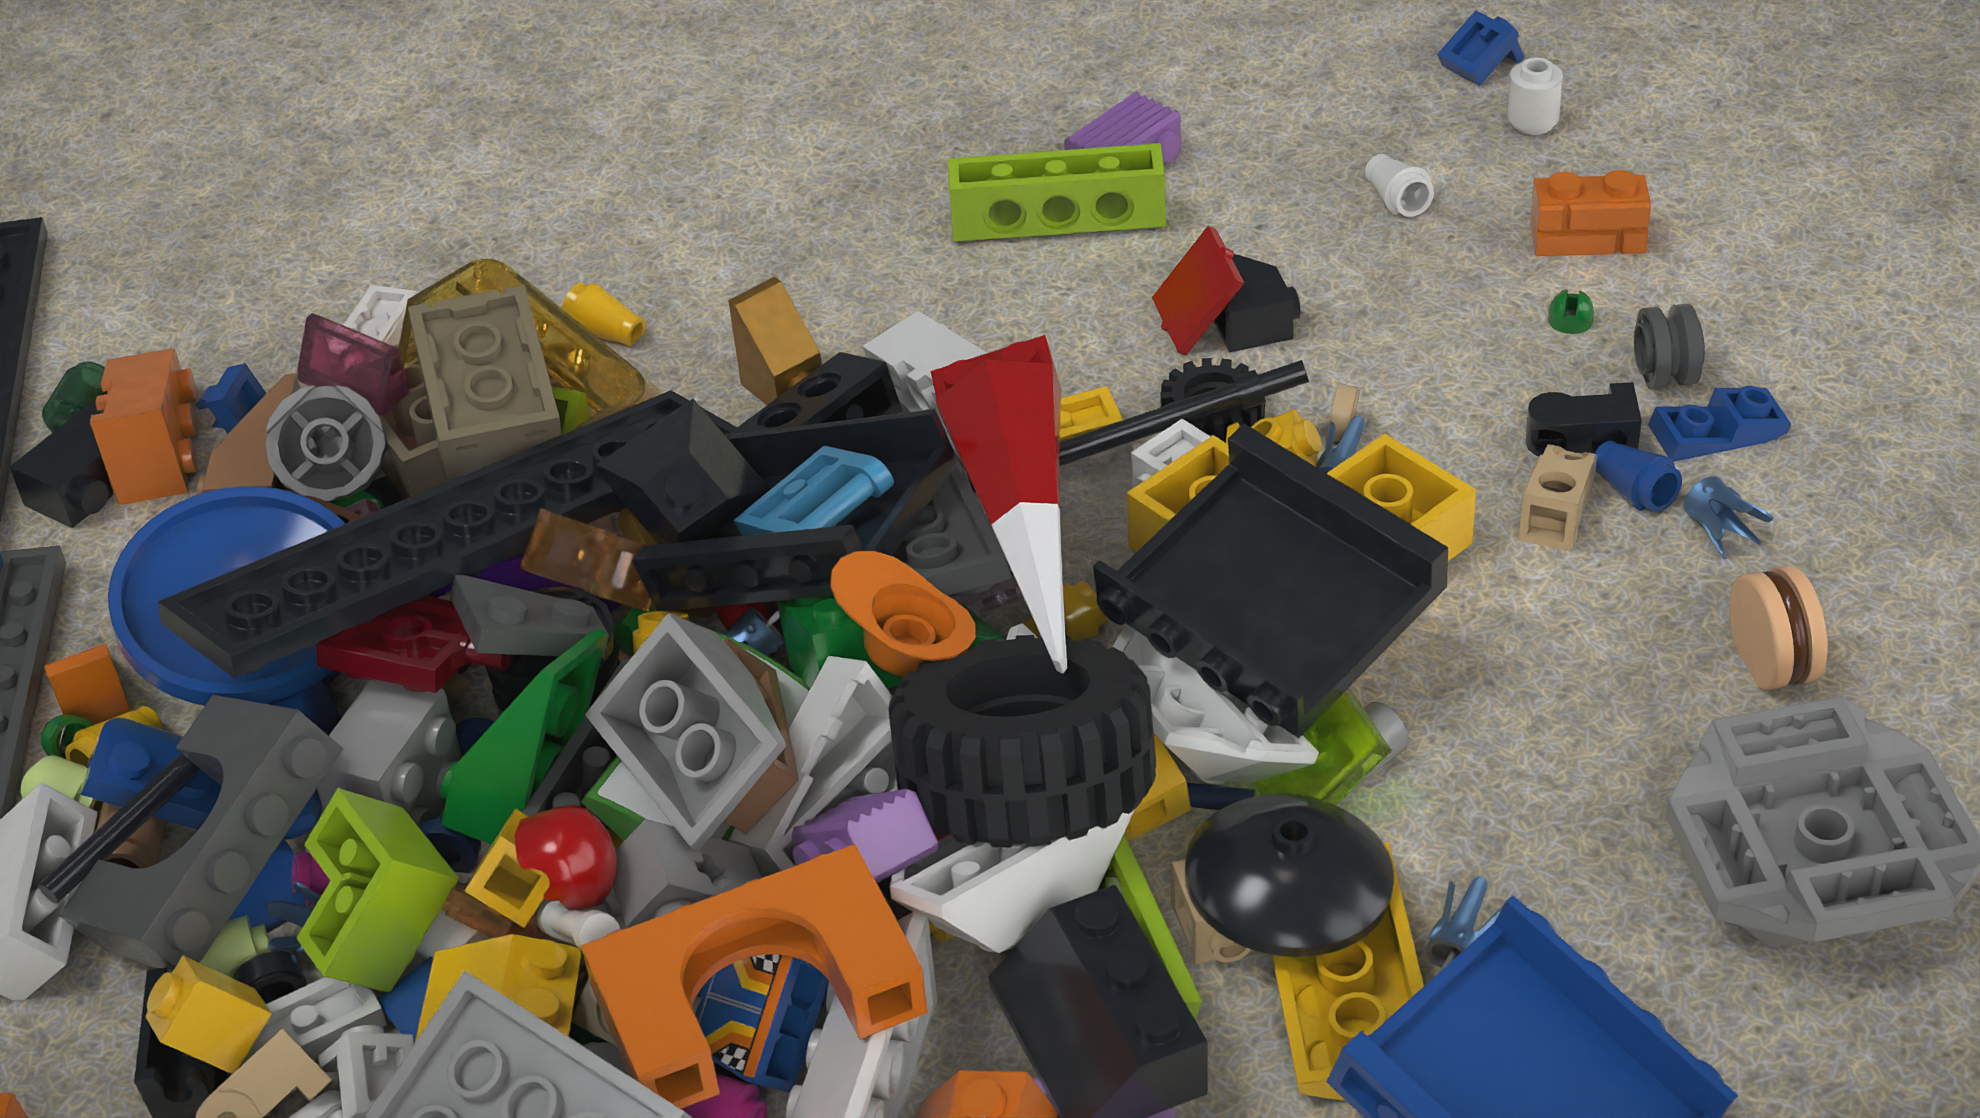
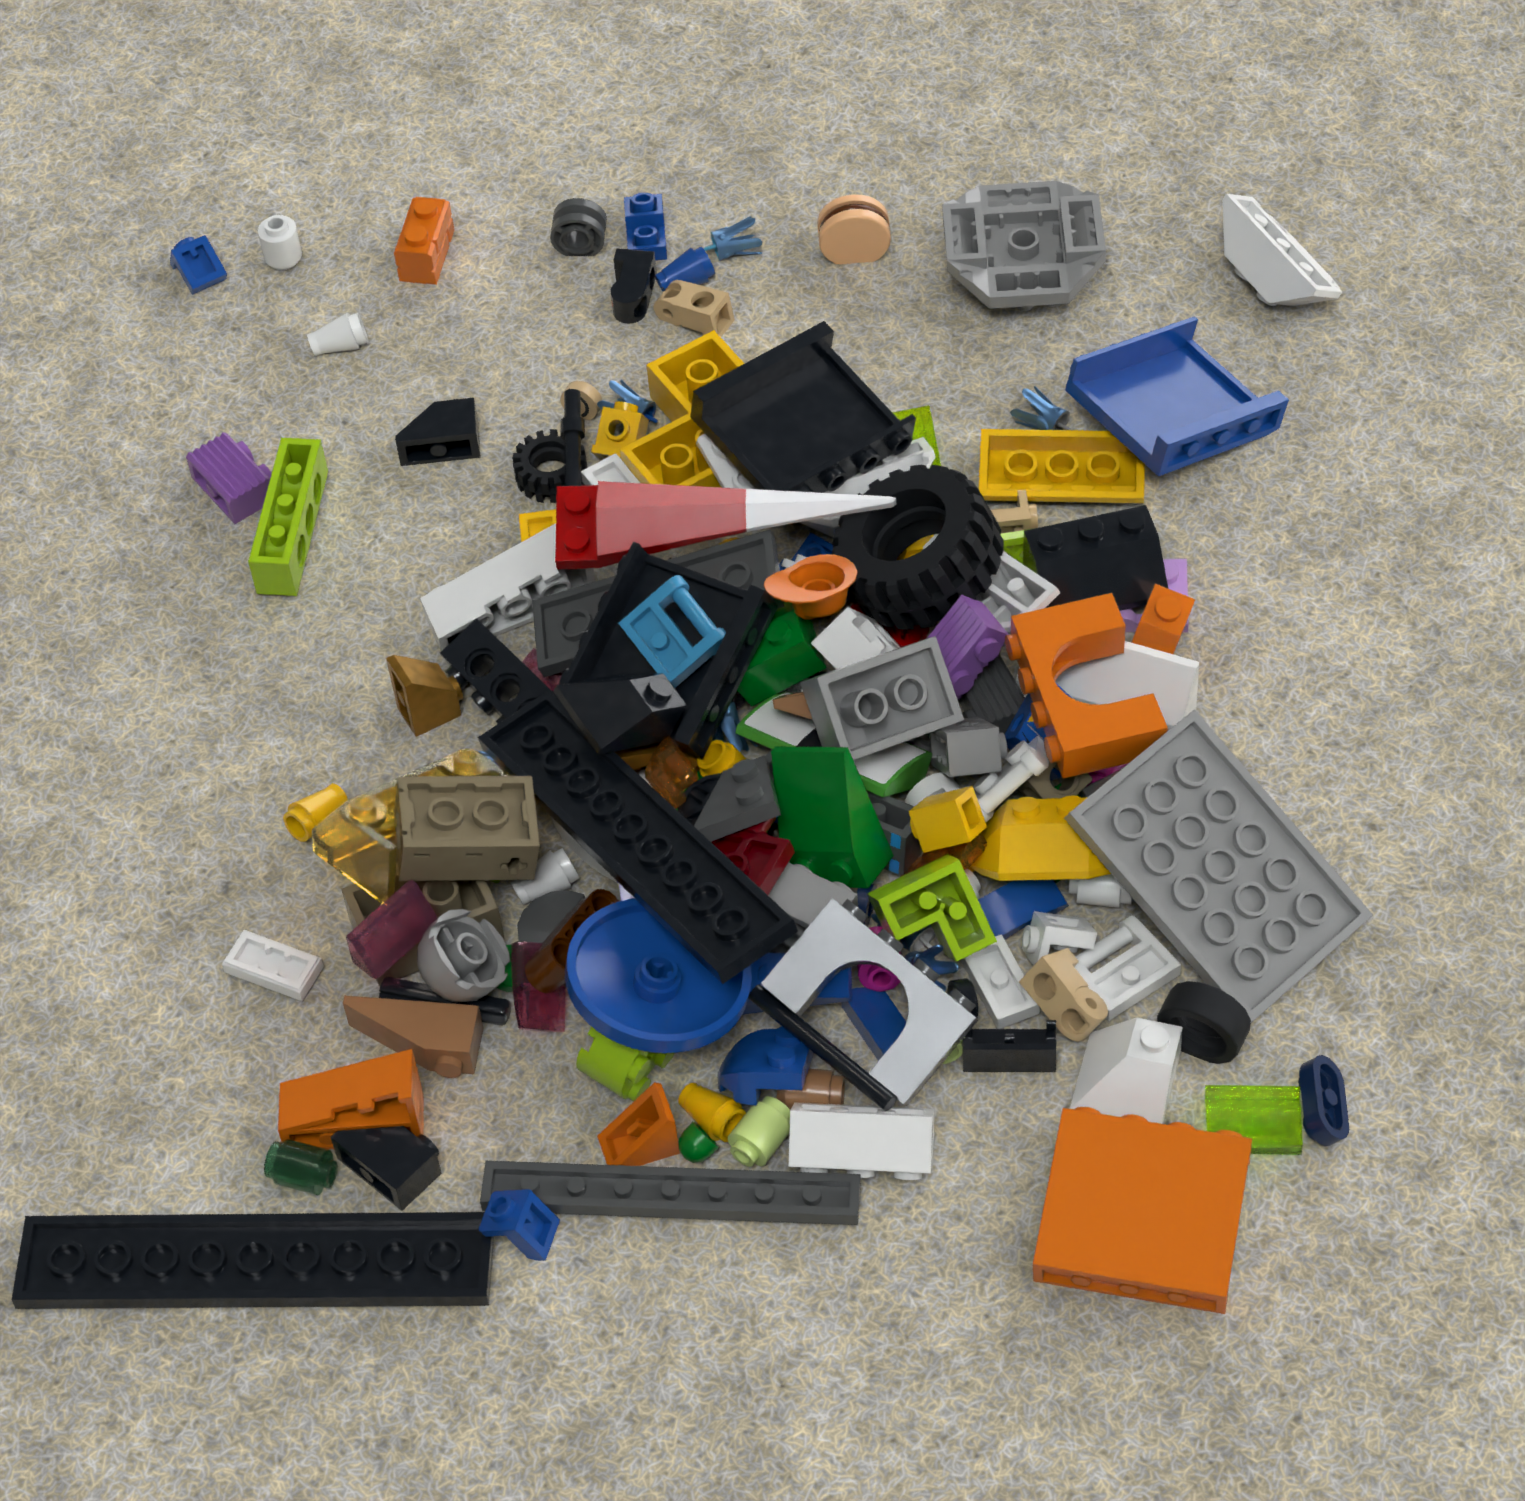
camera: 80 degrees left, 10 degrees up
yellow brick [145,955,272,1074] -> none
blue tile [196,363,267,434] -> none
red hair [514,805,618,911] -> none
red piece [1152,225,1244,355] -> none
black dish [1185,794,1394,957] -> none
green hinge [1548,289,1594,334] -> none

